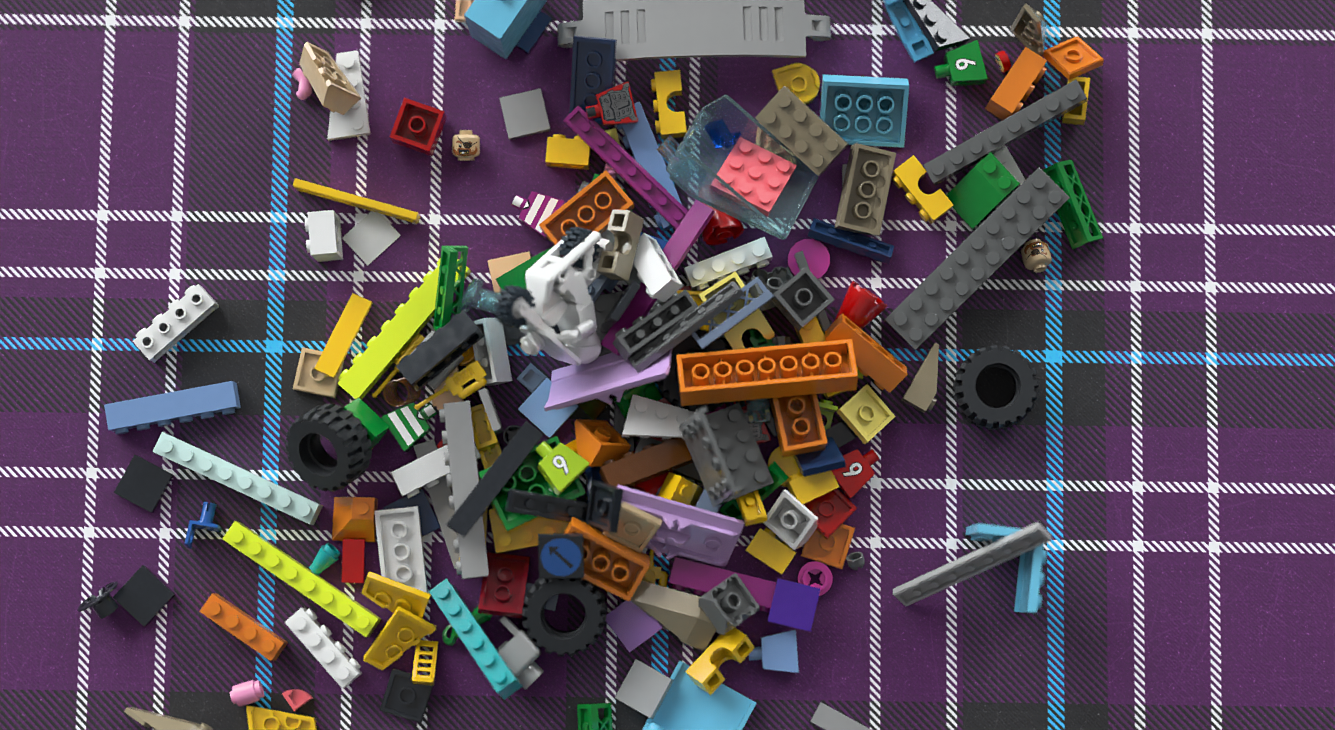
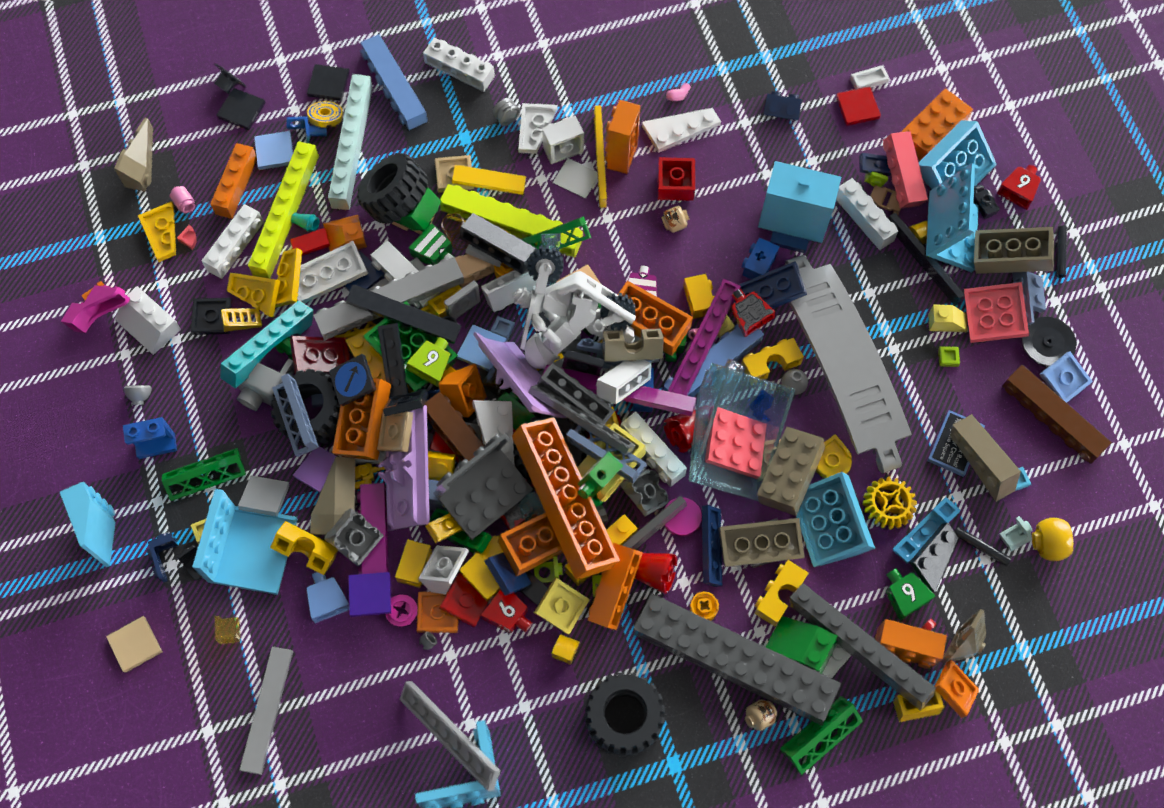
camera: 70 degrees right, 15 degrees down
tan wedge [299,42,361,115] -> none
yellow piece [414,360,487,410] -> none
light grey tile [499,88,551,140] -> none
dark grey brick [771,267,835,331] -> none
dark tan slope [901,343,939,413] -> none
none -> light blue tile [254,131,293,170]
none -> sand blue fence [272,374,319,457]
none -> yellow tile [307,101,343,128]
none -> light grey wheel [492,98,520,126]
none -> white wing [518,103,558,154]
none -> yellow brick [552,634,580,665]
none -> torso [577,452,623,499]
none -> orange brick [605,100,641,174]
none -> light orange wheel [690,592,719,621]
none -> blue brick [741,238,779,279]
none -> light grey brick [781,369,808,395]
none -> yellow gear [863,476,917,530]

